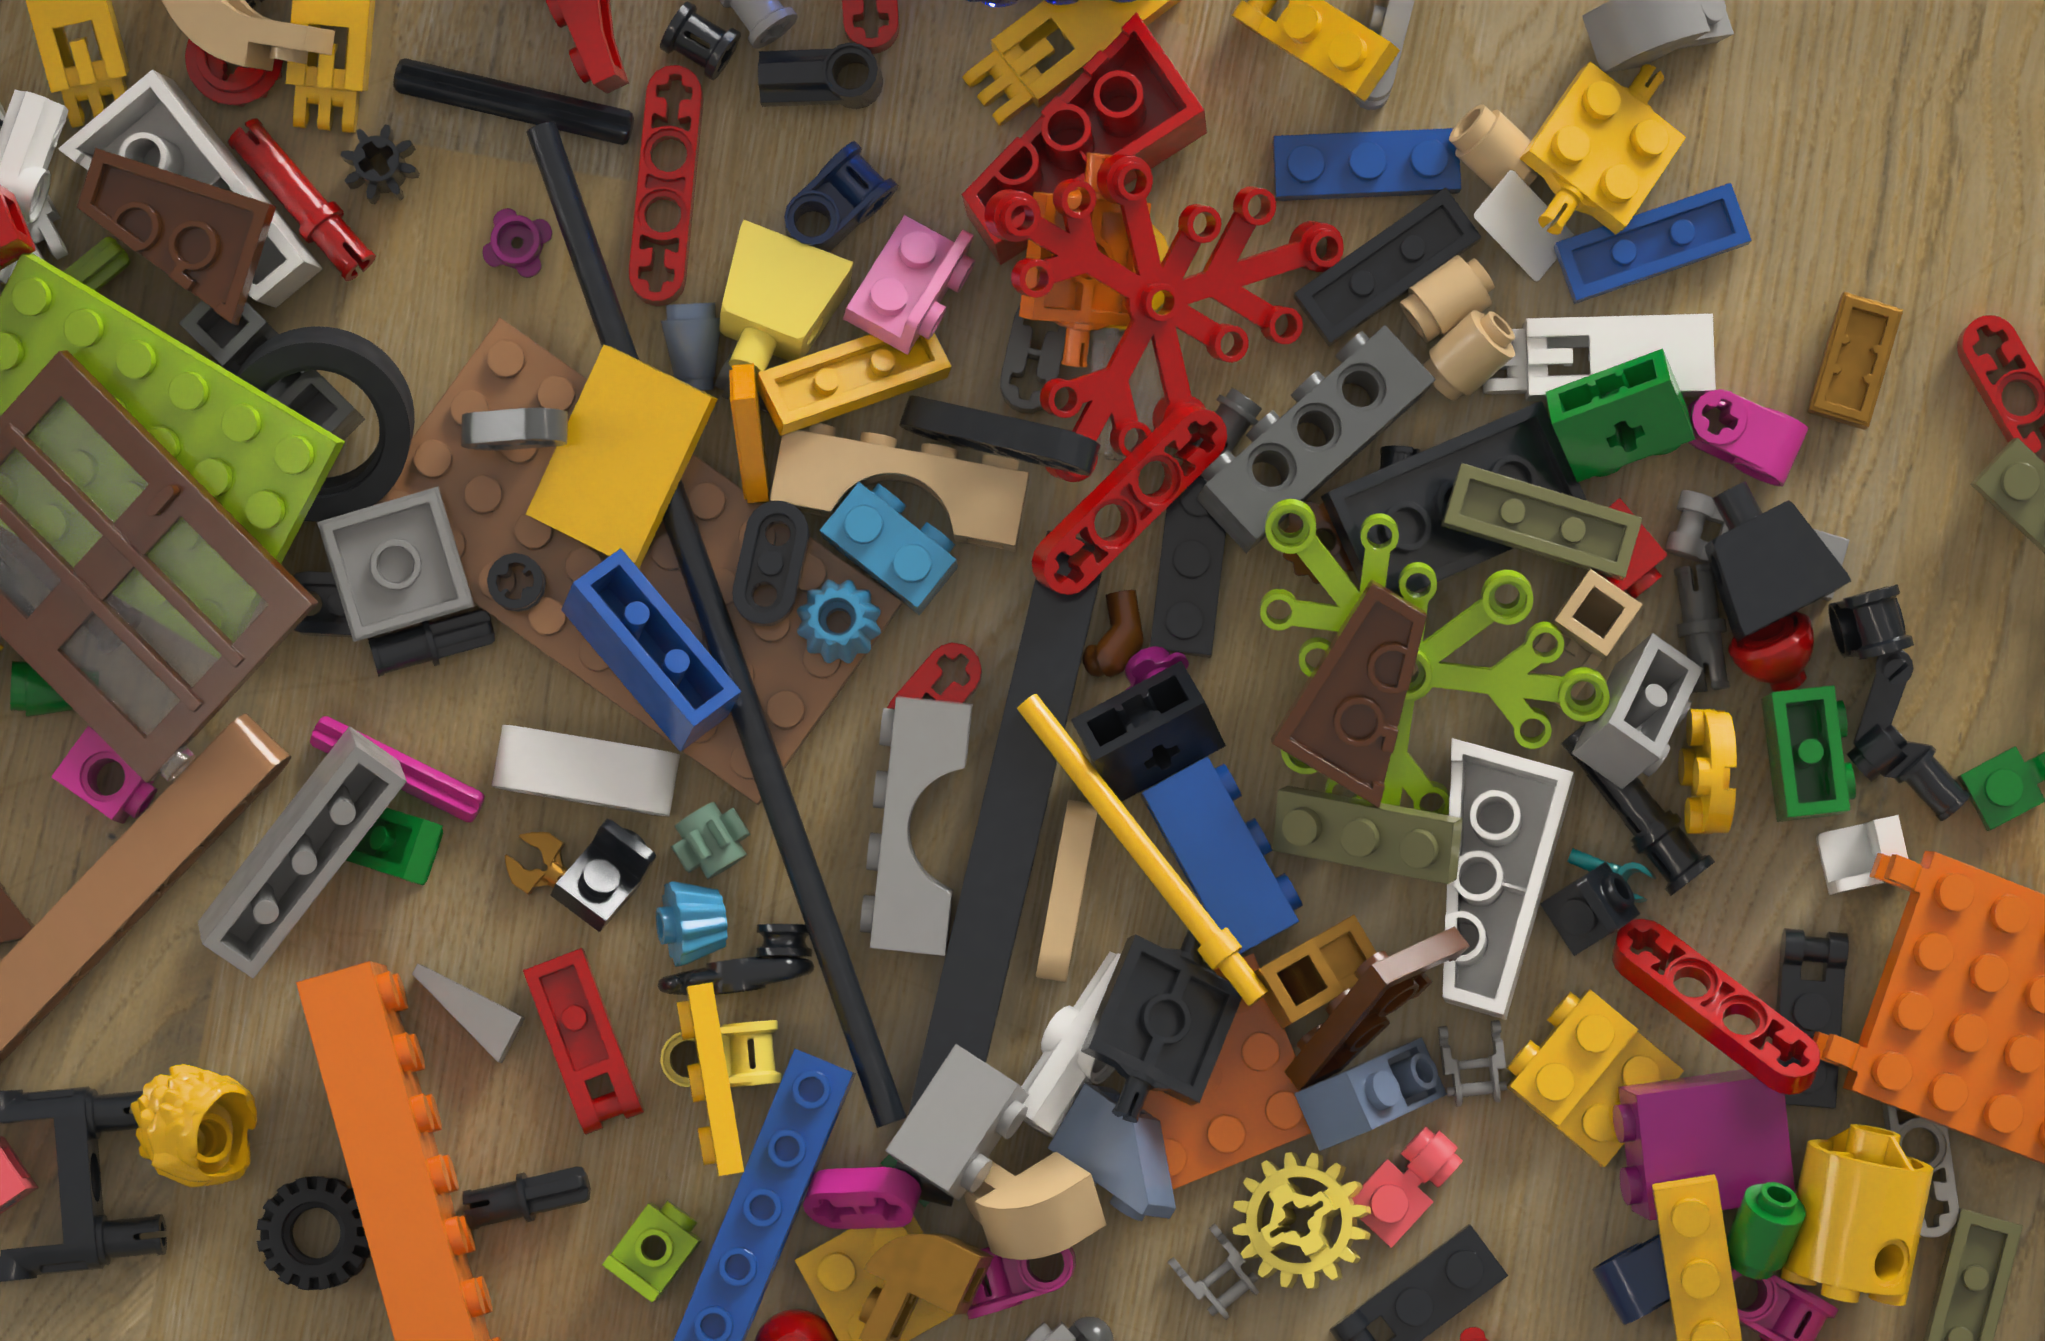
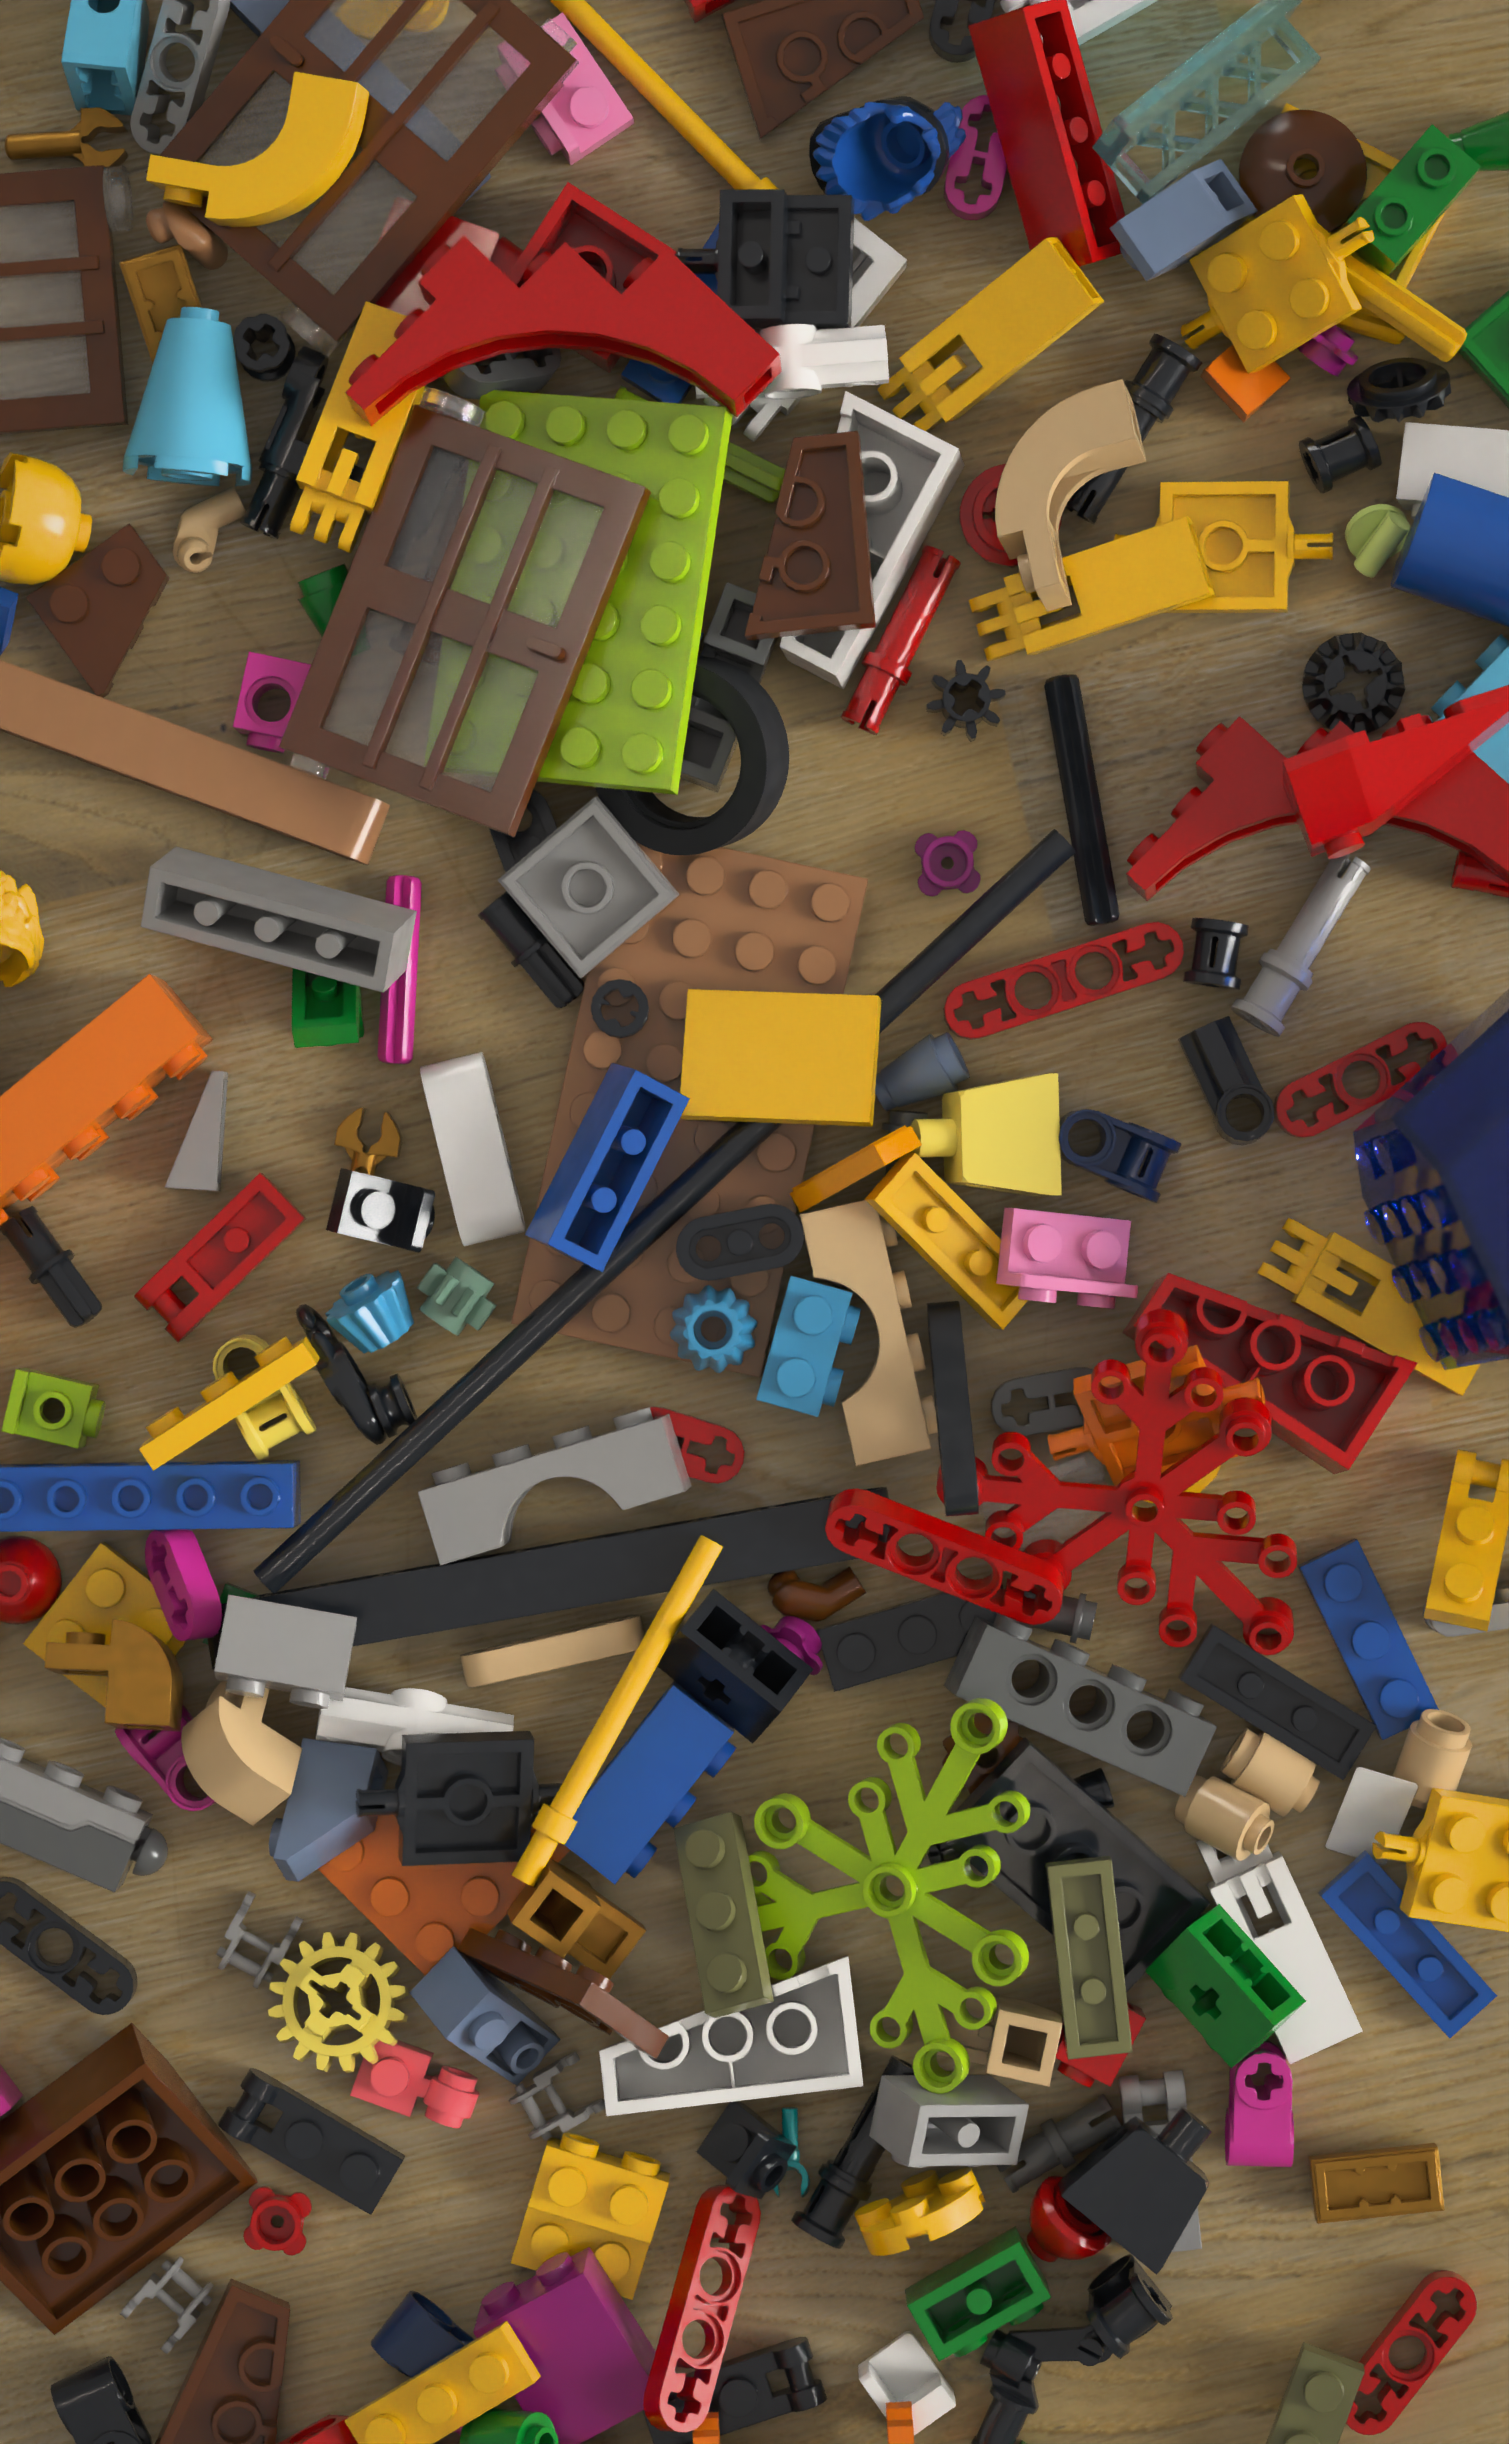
camera: 65 degrees right, 5 degrees up
dark grey beam [461,408,568,451] -> none
reddish brown wing [1271,579,1427,808] -> none

